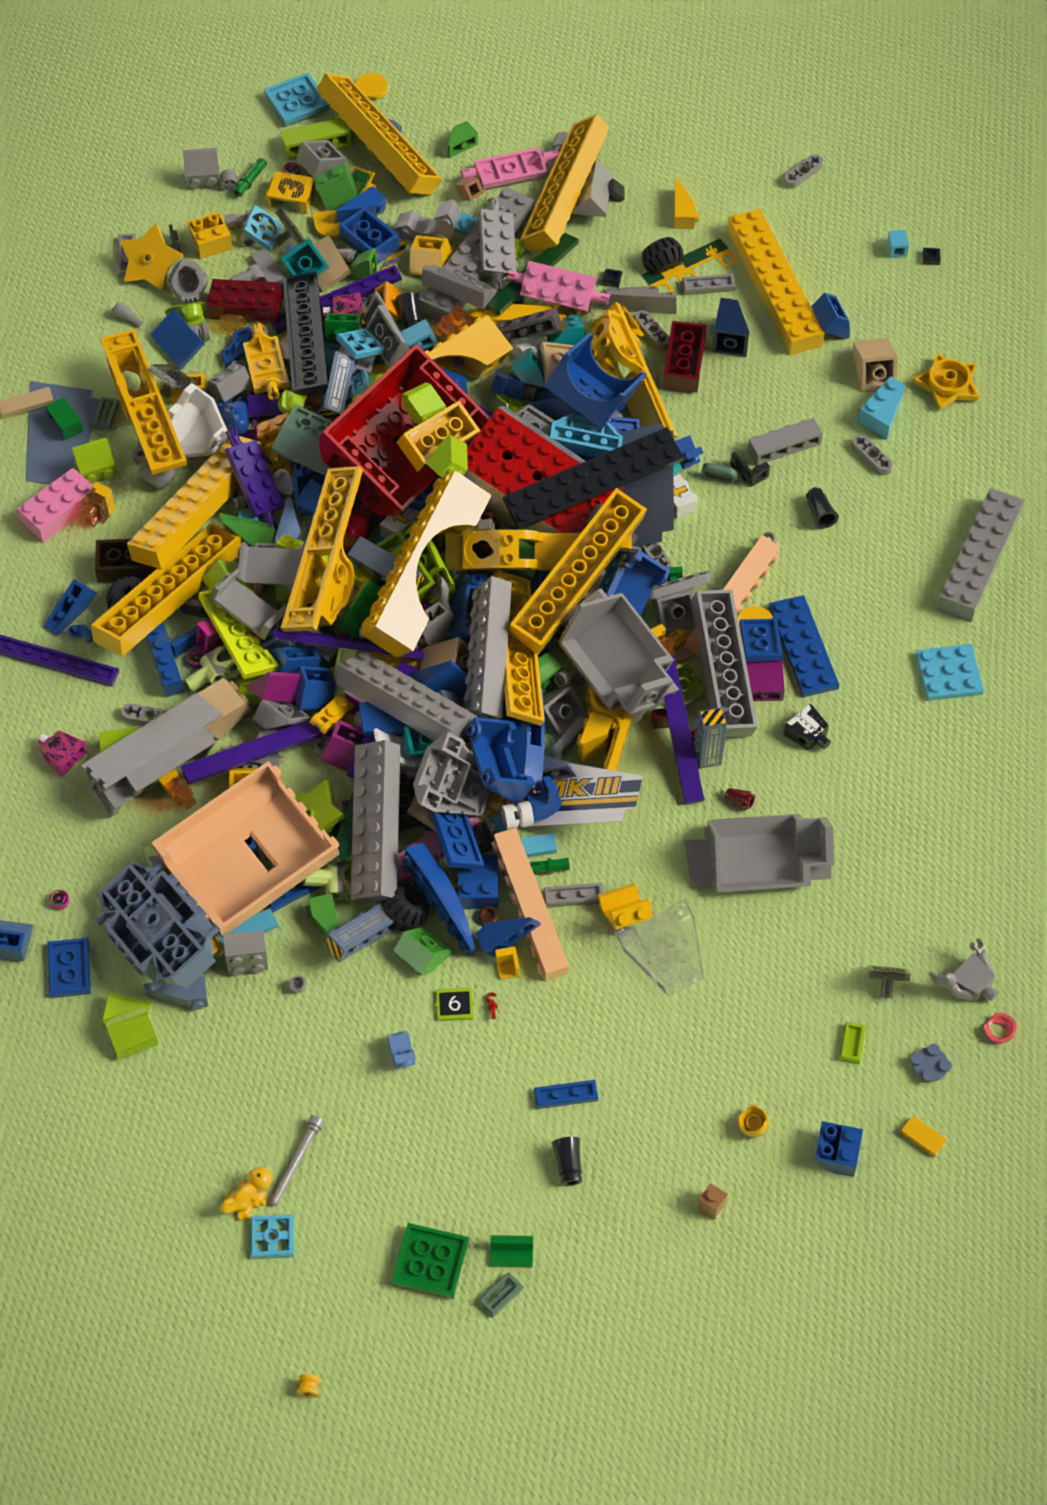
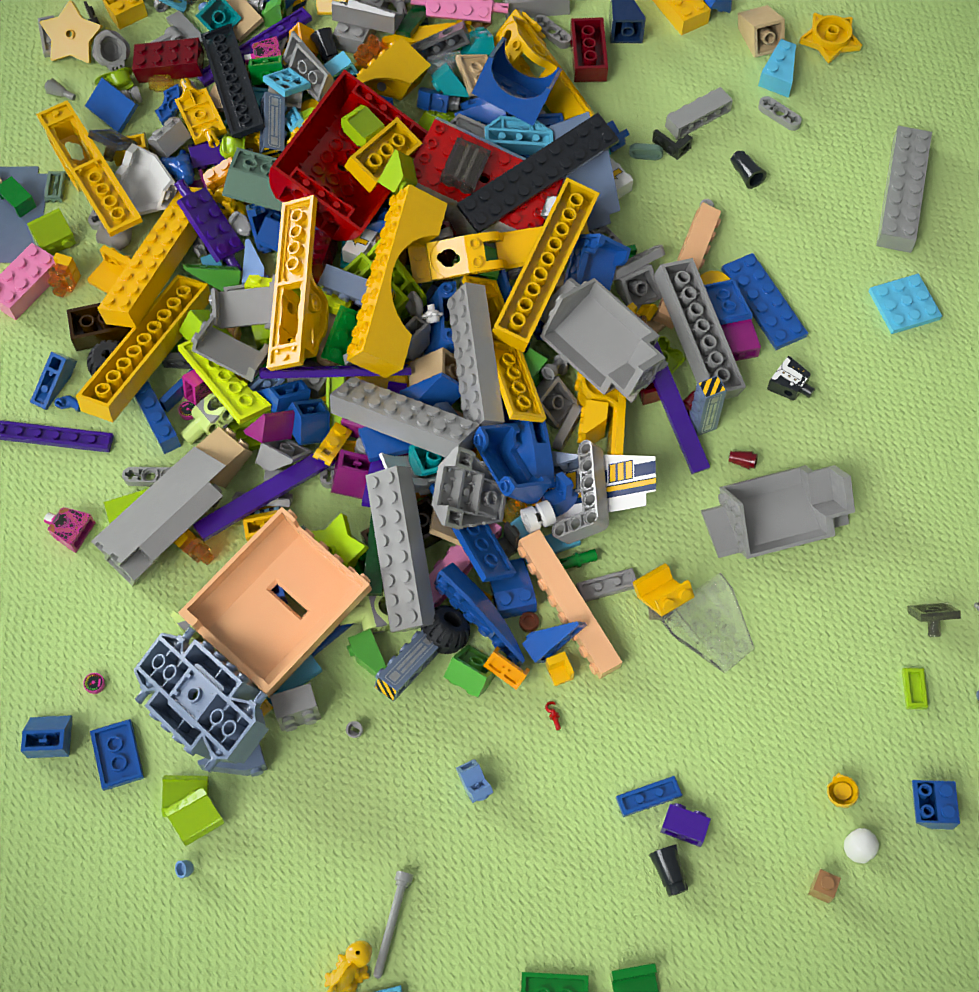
camera: 10 degrees left, 5 degrees up
piece [435,988,474,1021] -> none
none -> yellow bracket [87,245,131,293]
none -> medium blue hinge [175,860,194,878]
none -> white plant [421,304,443,323]
none -> clear smoke brick [440,137,491,194]
none -> light orange hinge [483,646,530,690]
none -> light grey beam [551,440,609,544]
none -> dark purple brick [660,803,711,847]
none -> white hair [844,828,879,863]

